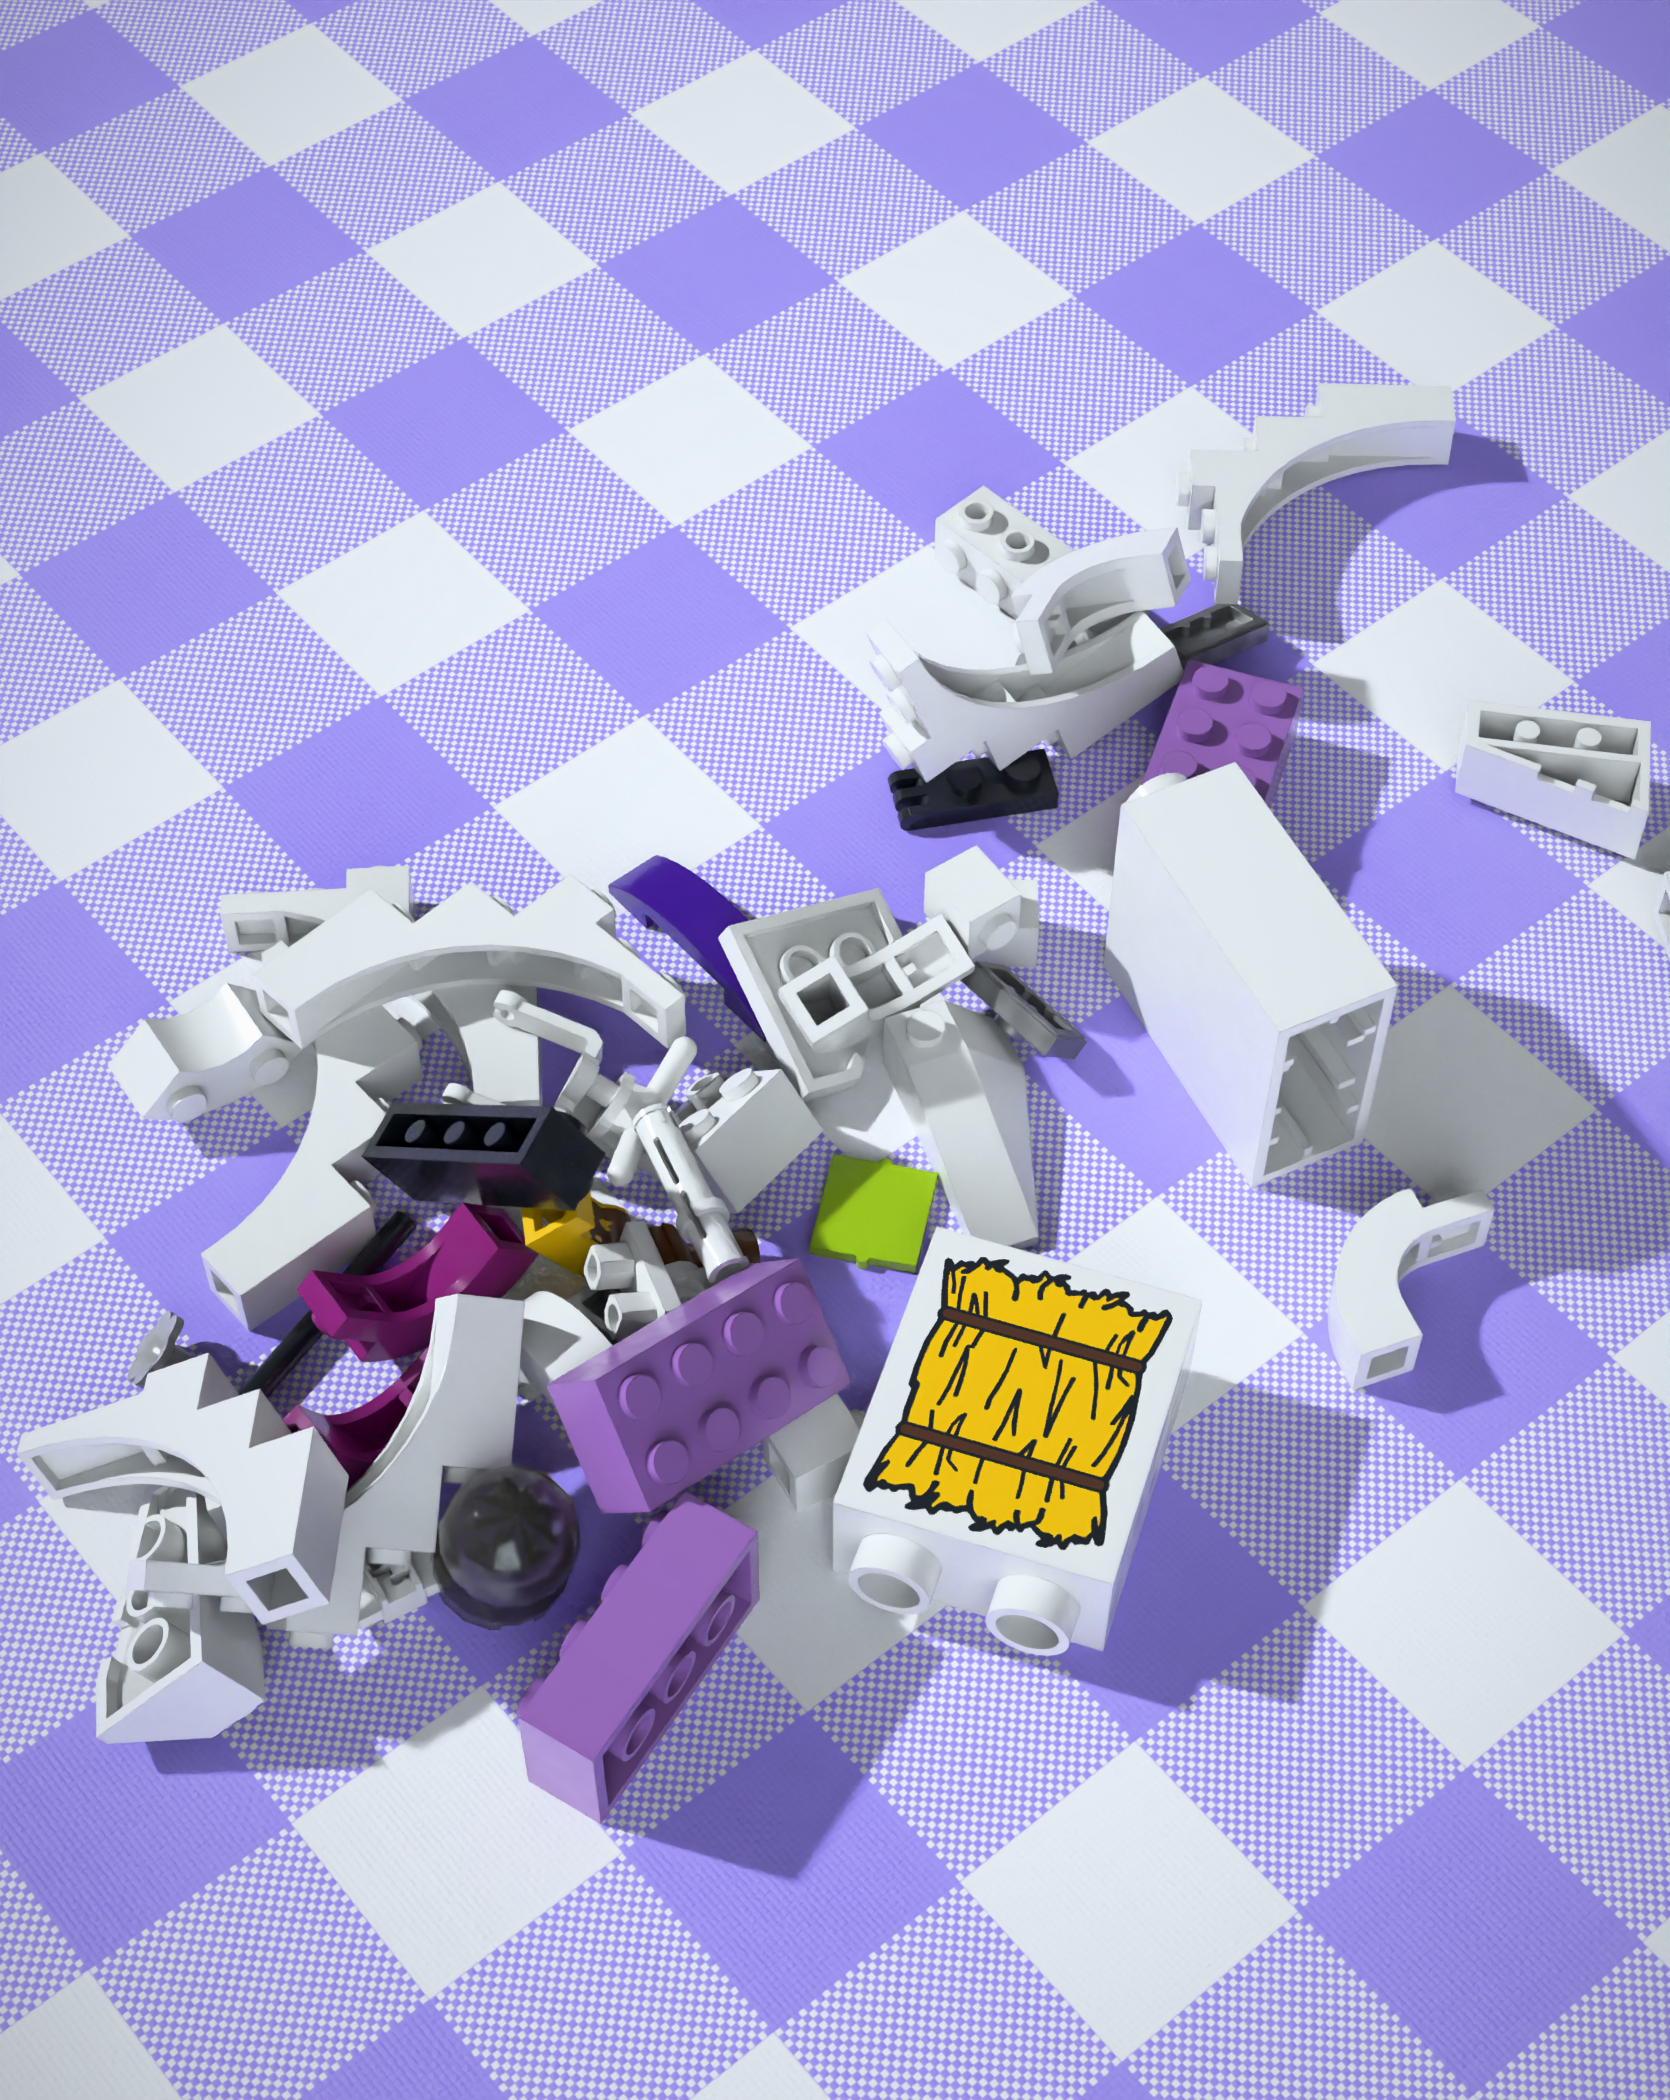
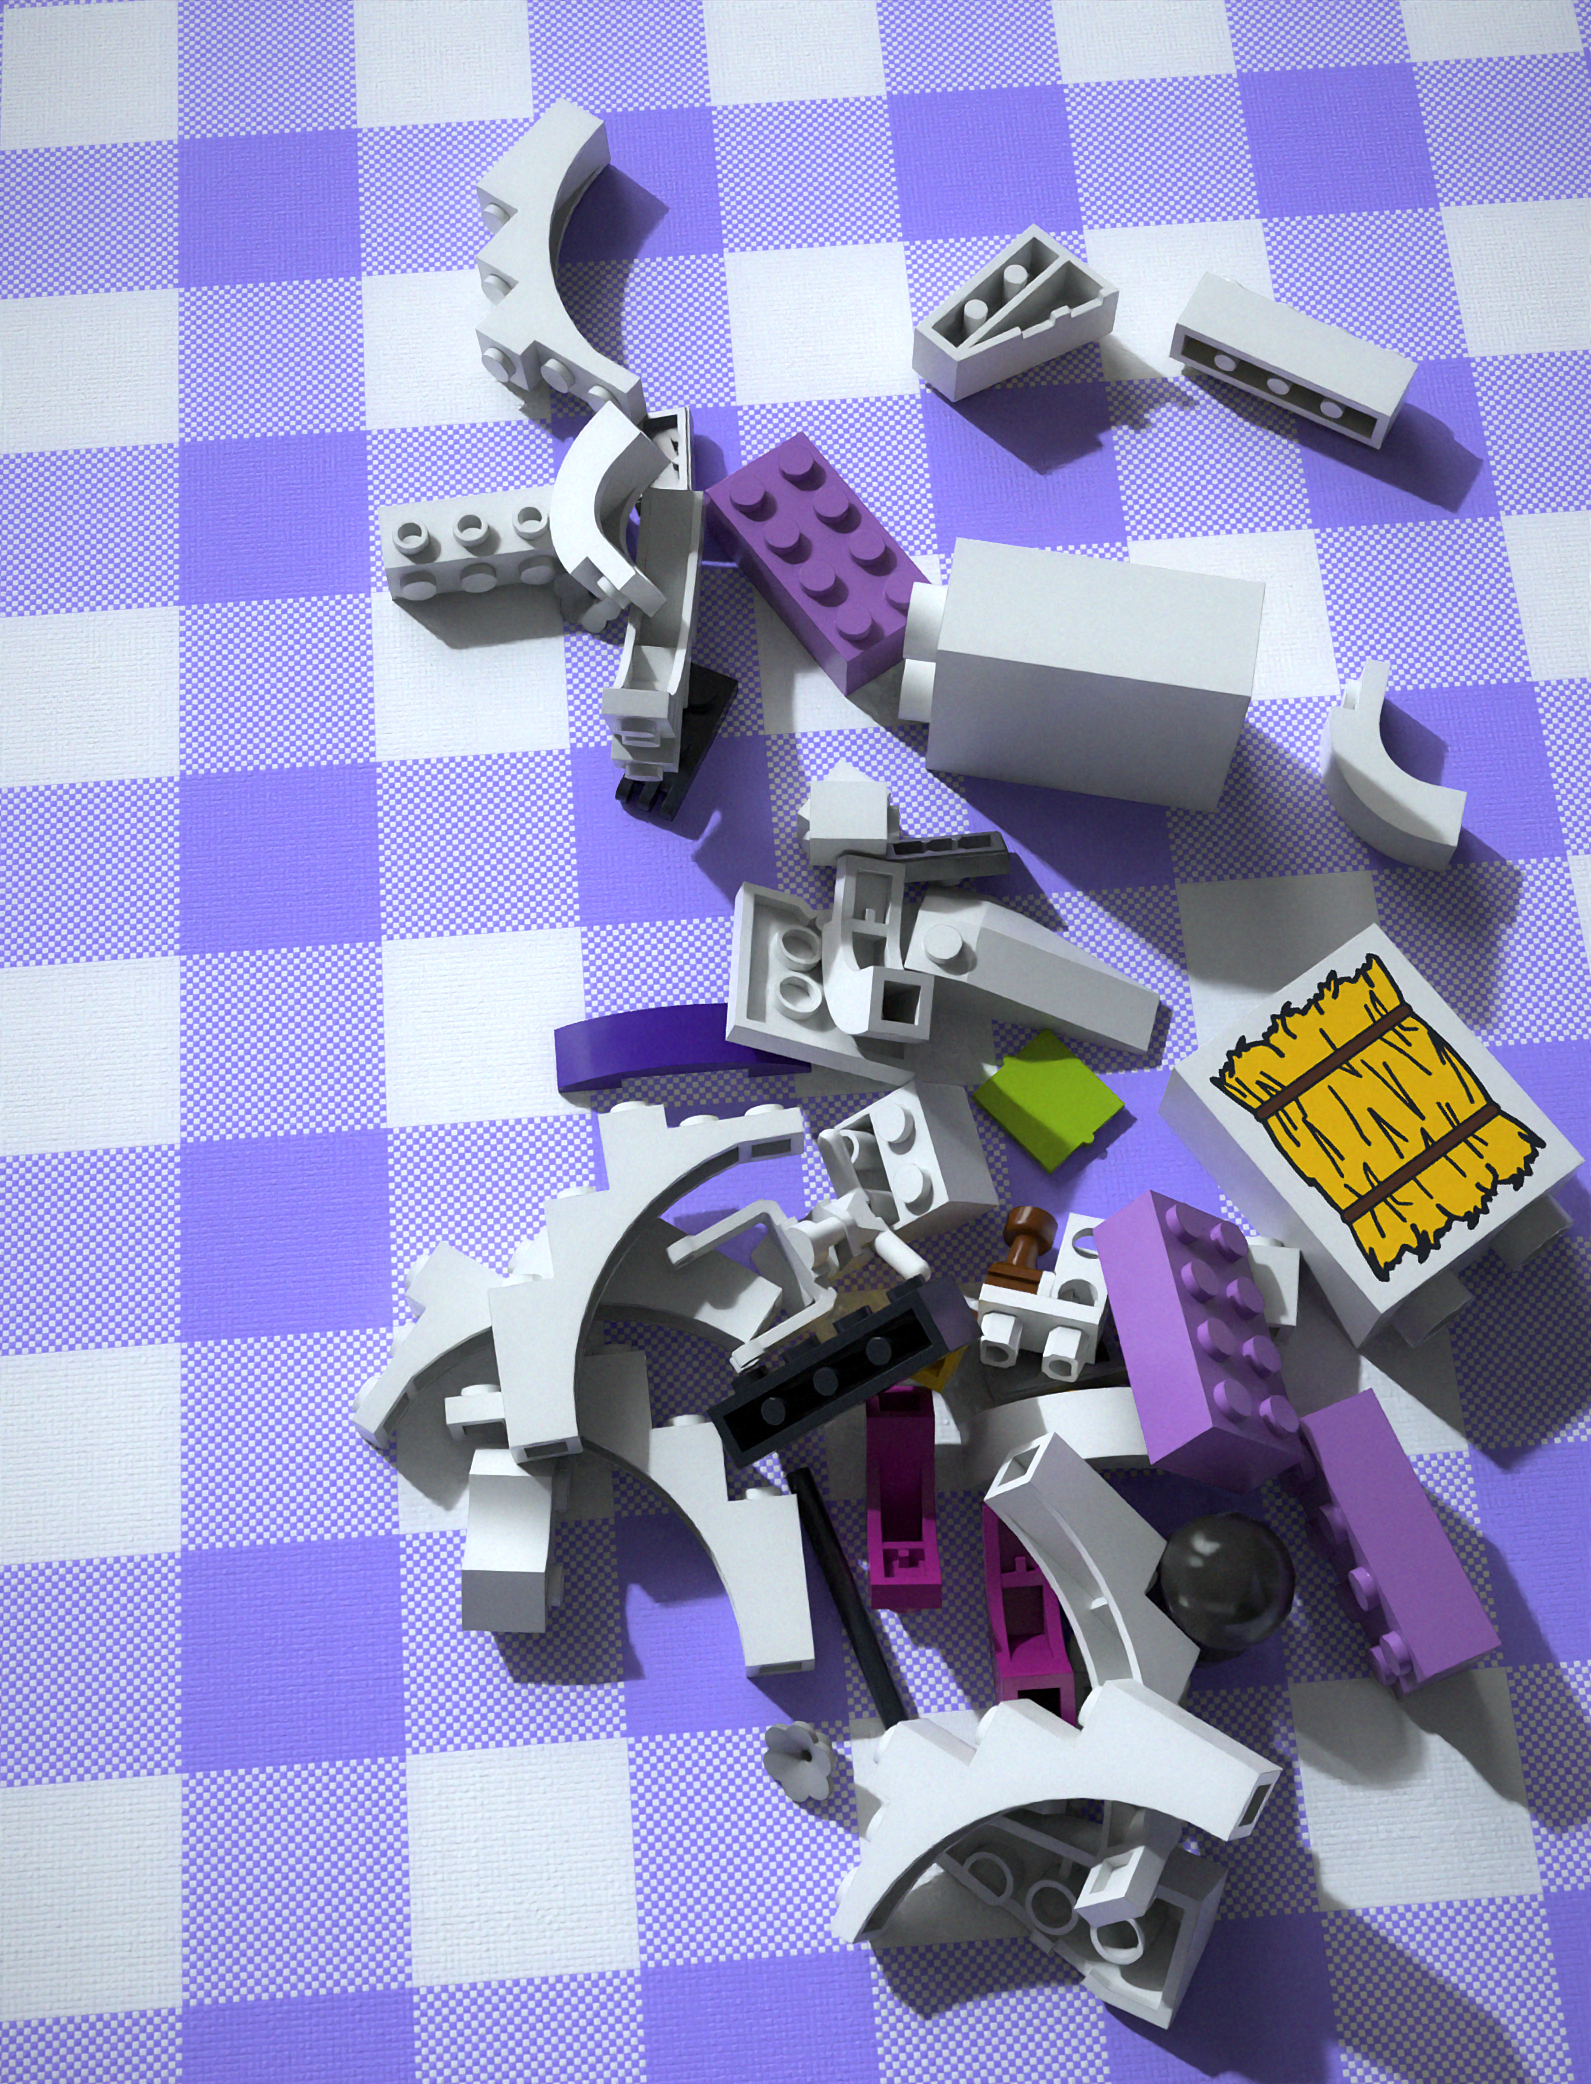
camera: 55 degrees left, 15 degrees up
white pin [632,1103,749,1285] -> none

